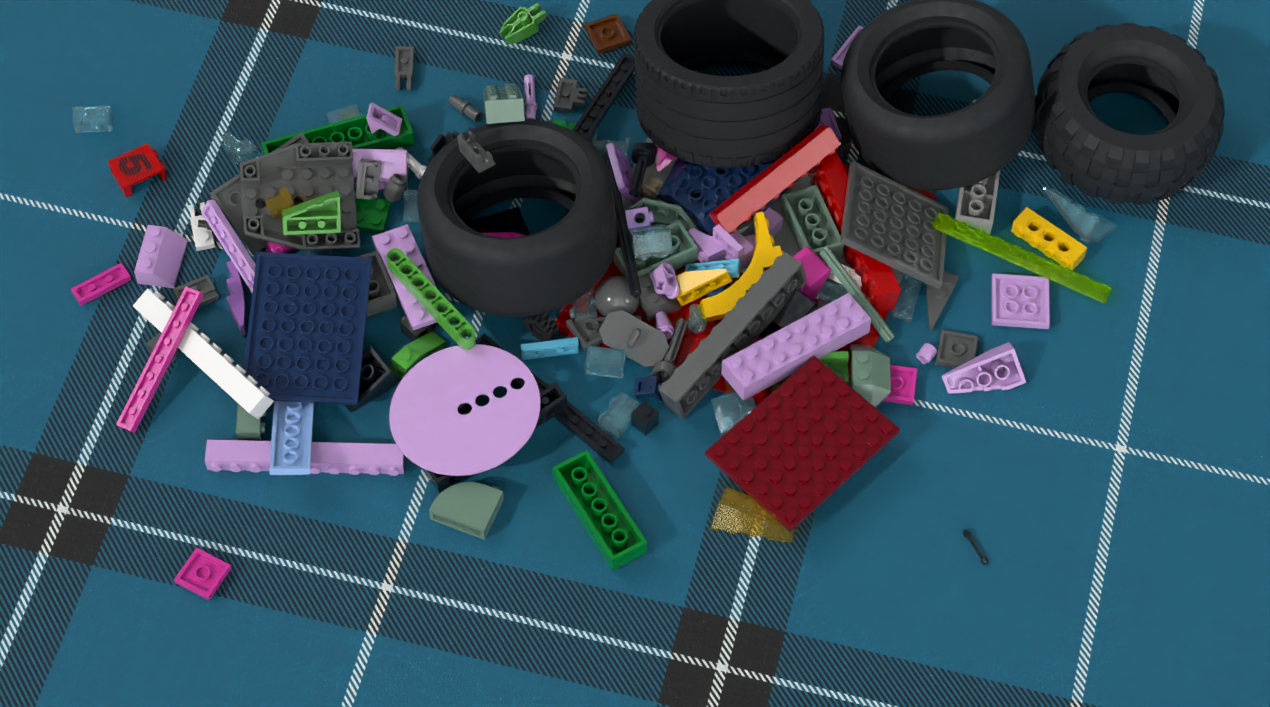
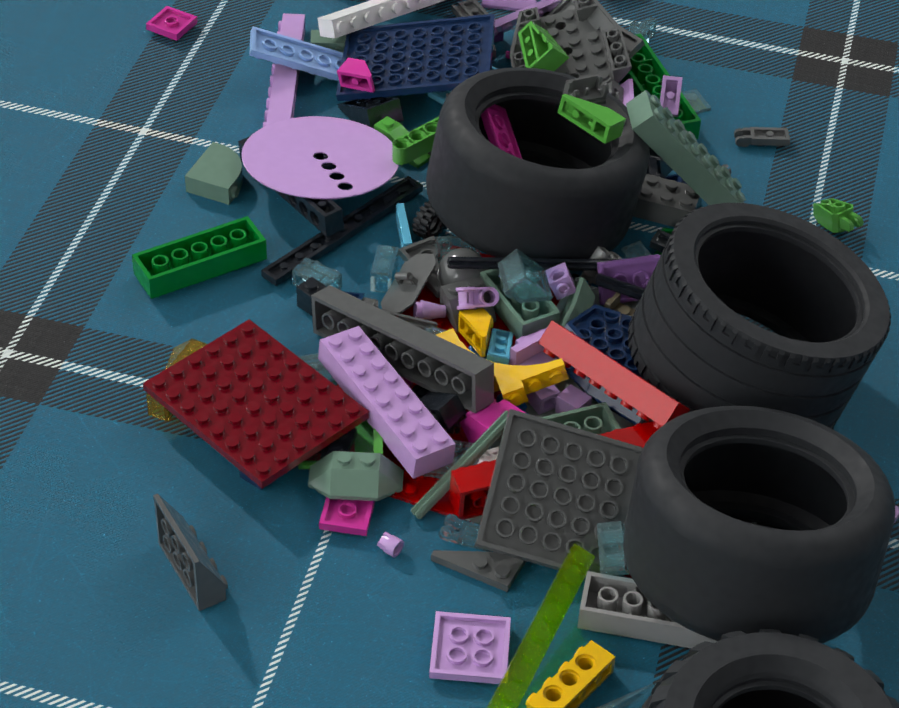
camera: 90 degrees right, 15 degrees down
clear yellow panel [265,187,294,218] -> none
dark grey tile [935,329,979,368] -> none
lavender wedge [941,342,1026,394] -> none
black hinge [963,529,989,565] -> none
none -> dark grey slope [153,494,228,611]
none -> dark pink slope [337,57,375,93]
none -> bright green slope [558,94,626,144]
none -> clear light blue brick [597,521,629,576]

